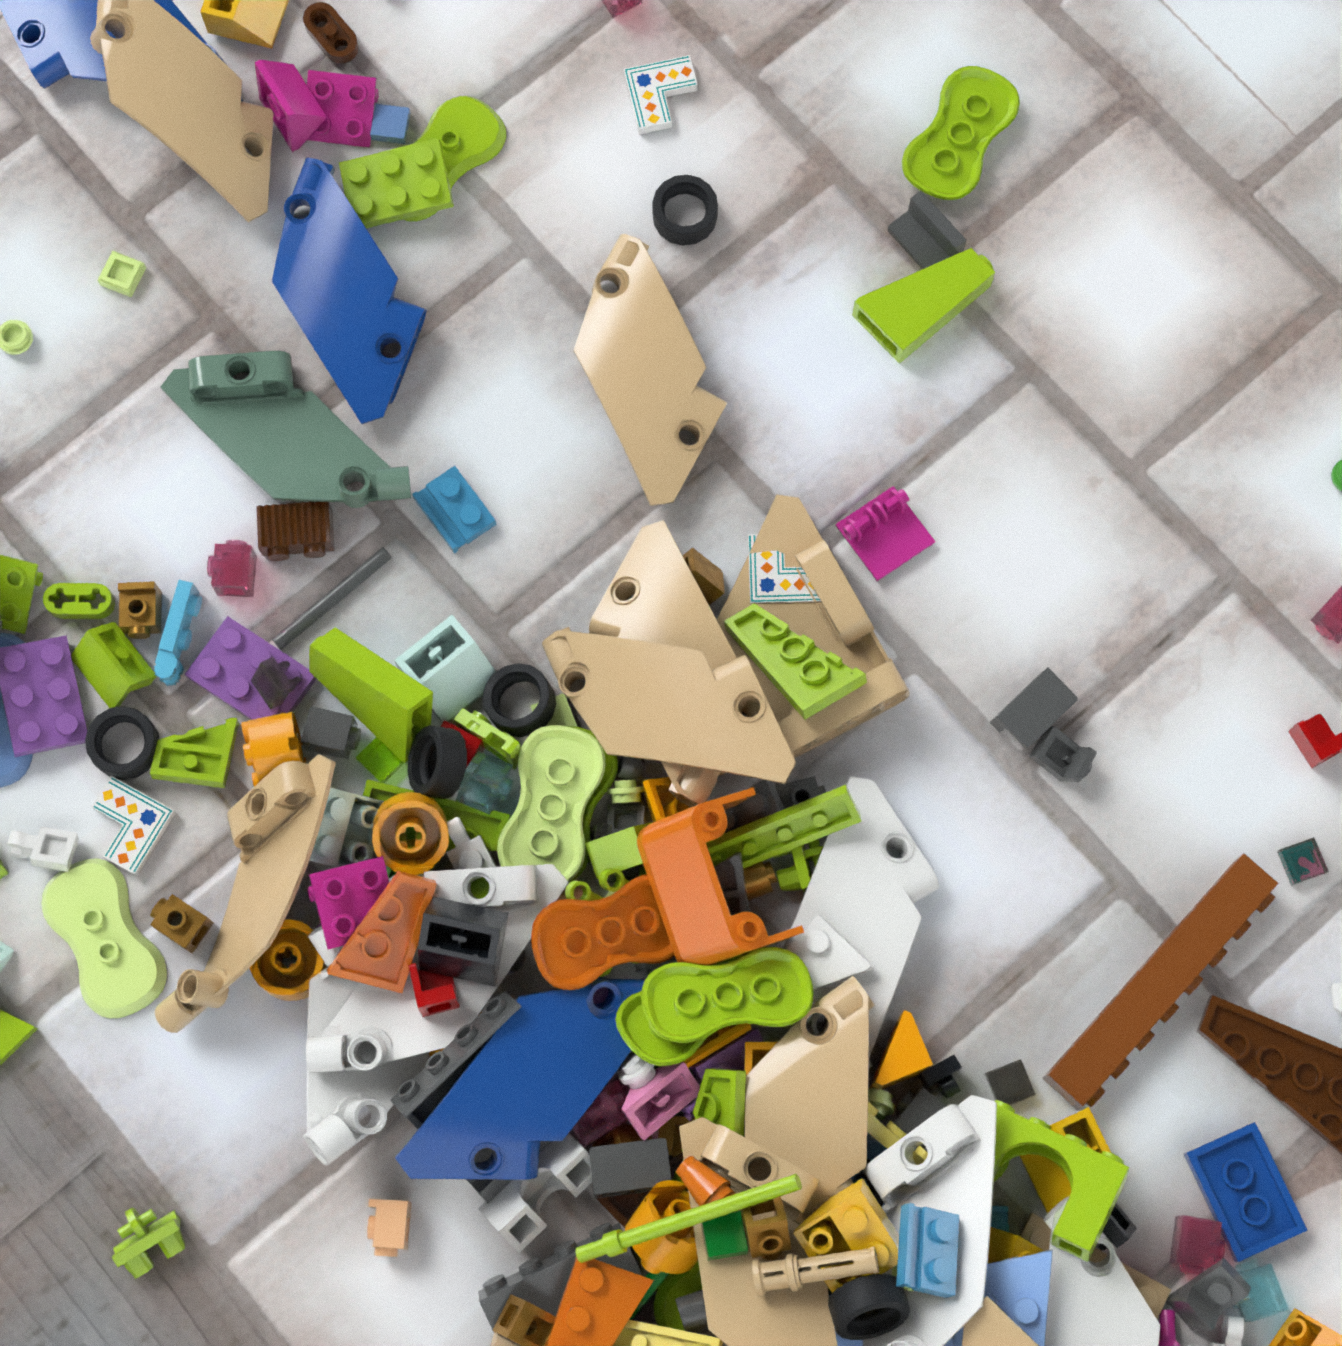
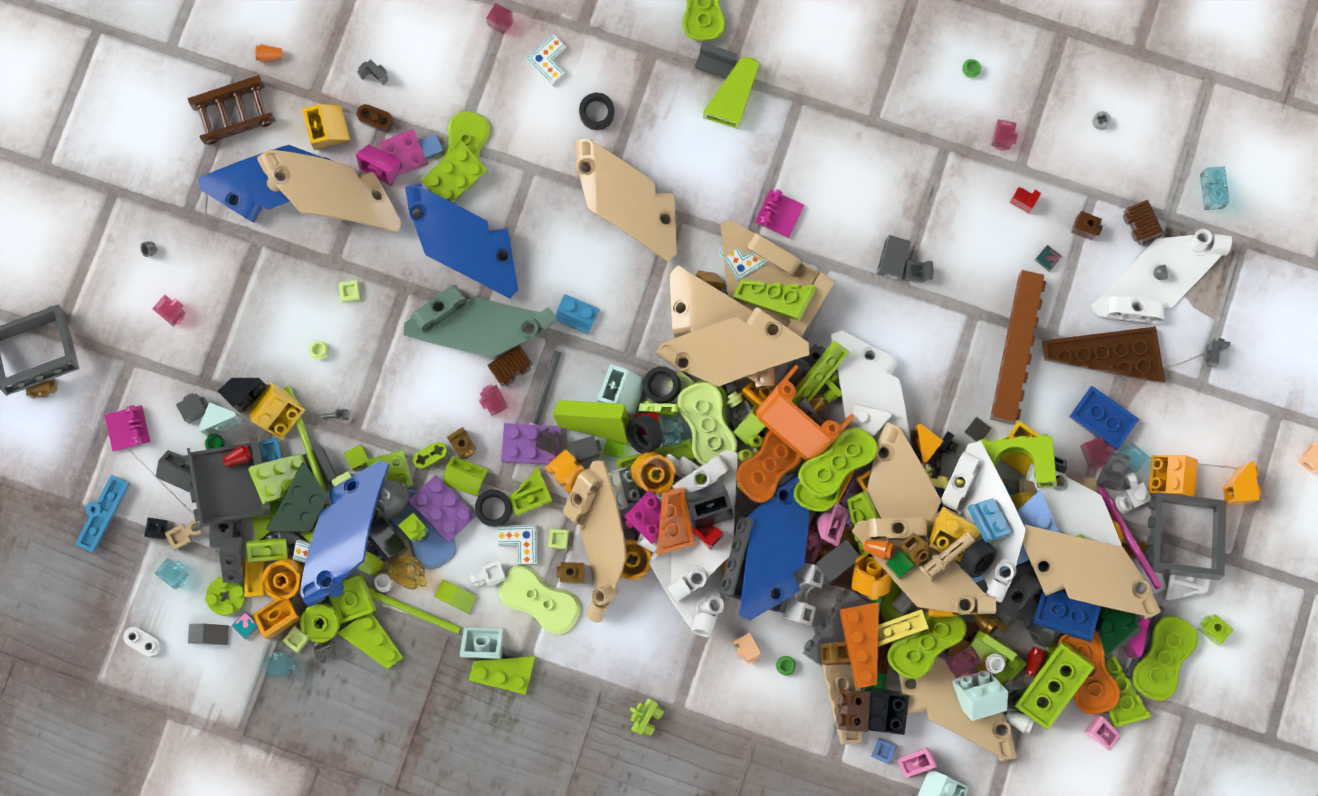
camera: 30 degrees left, 5 degrees up
medium azure hinge [153,580,202,686] -> none
lime bar [575,1174,802,1263] -> none
white plate [618,1054,656,1089] -> none
none -> yellowish green tile [548,528,569,550]
none -> bright green plate [776,656,796,676]

